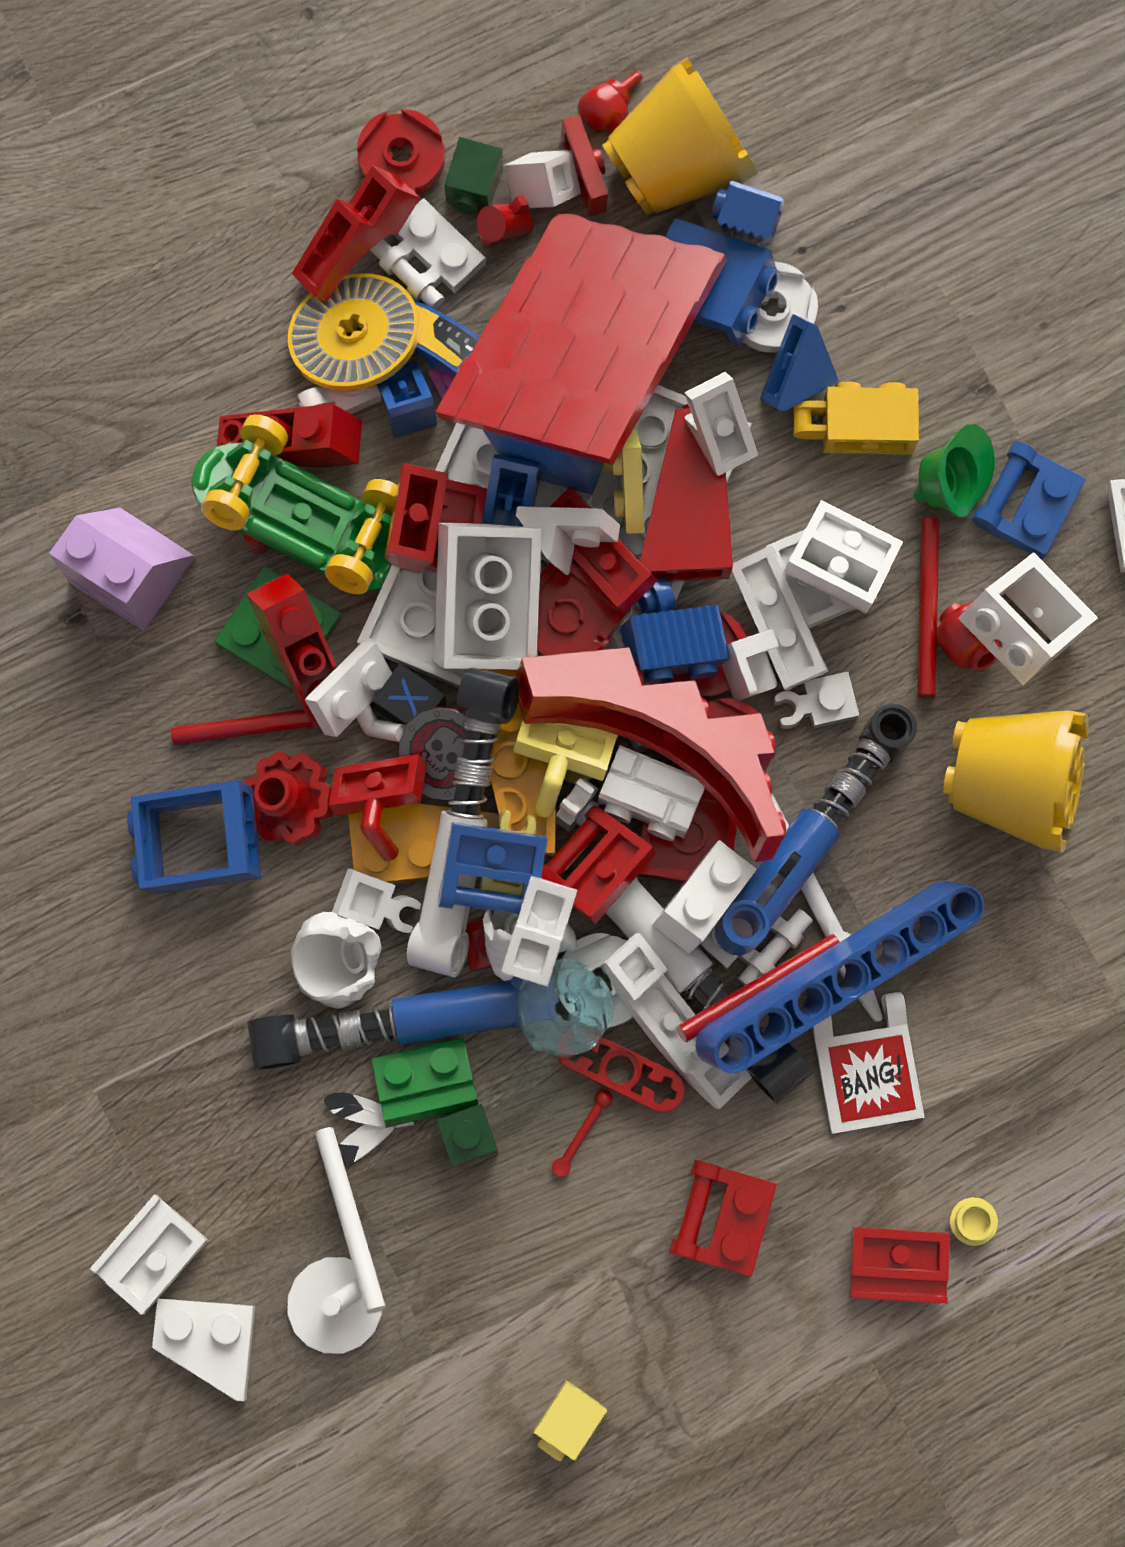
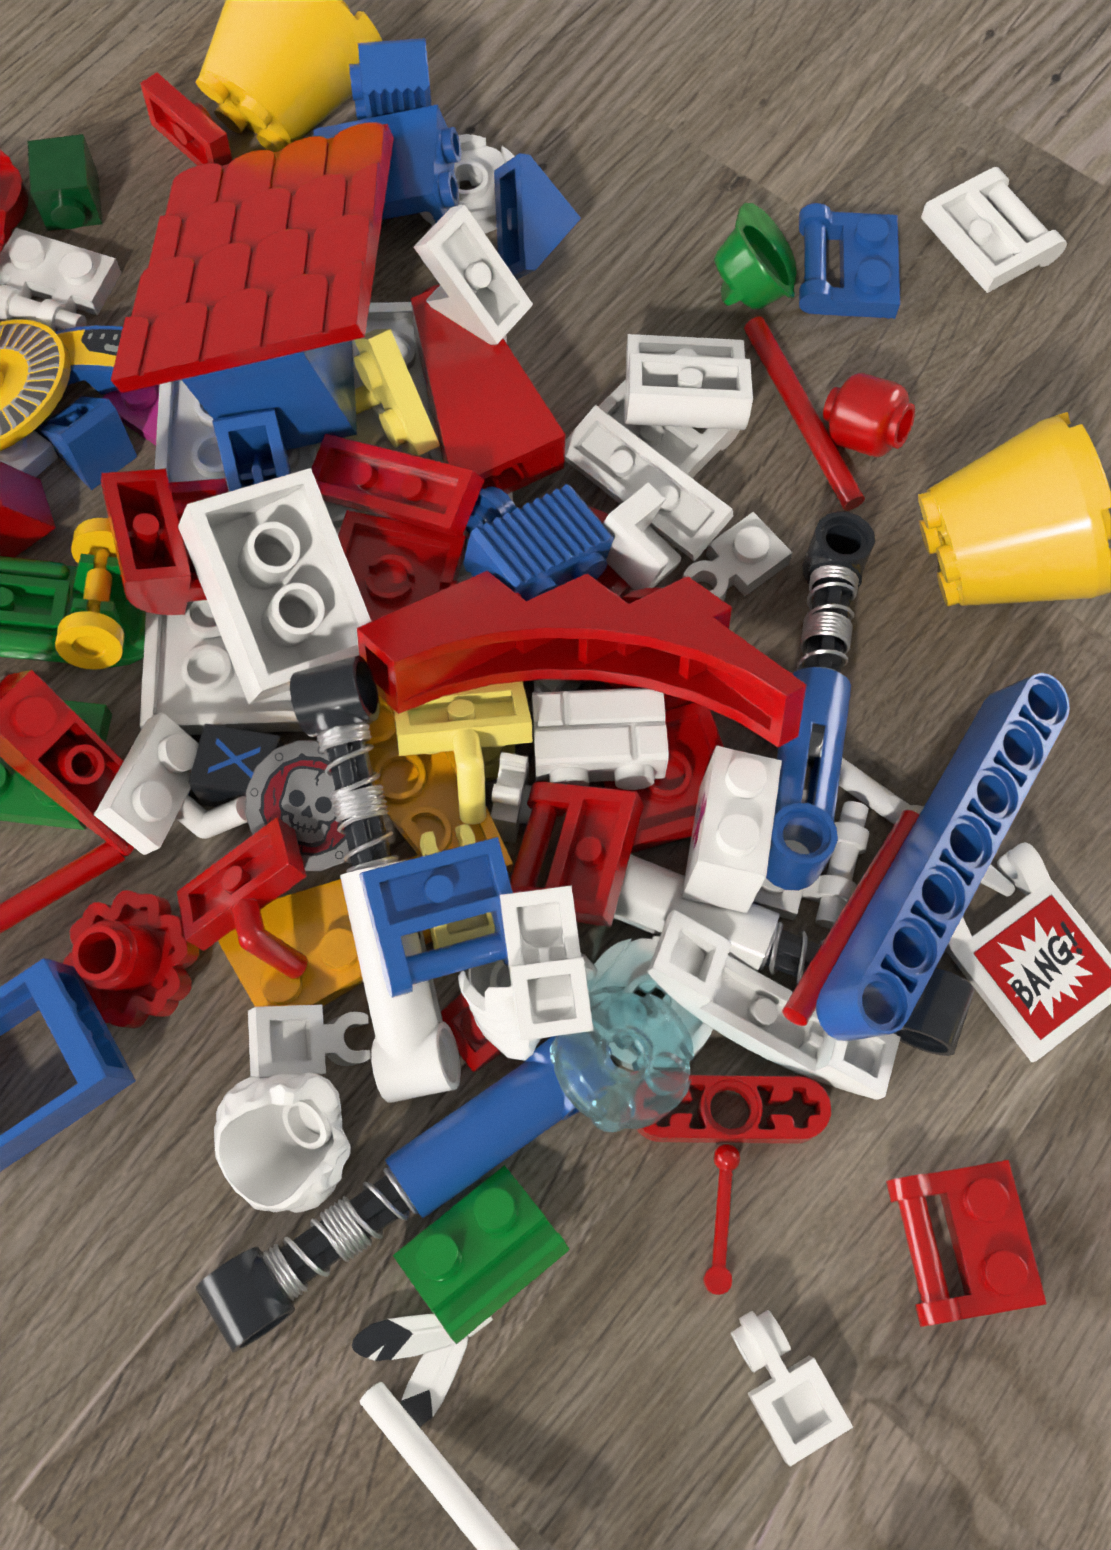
camera: 25 degrees left, 10 degrees down
dark green brick [436,1104,499,1168] -> none
red piece [477,196,534,247] -> none
white panel [504,150,581,208] -> none
white slope [516,506,620,575] -> none
red piece [577,70,643,133] -> none
yellow brick [793,382,919,455] -> none
white window [958,552,1098,685] -> none
none -> white plate [731,1310,853,1466]

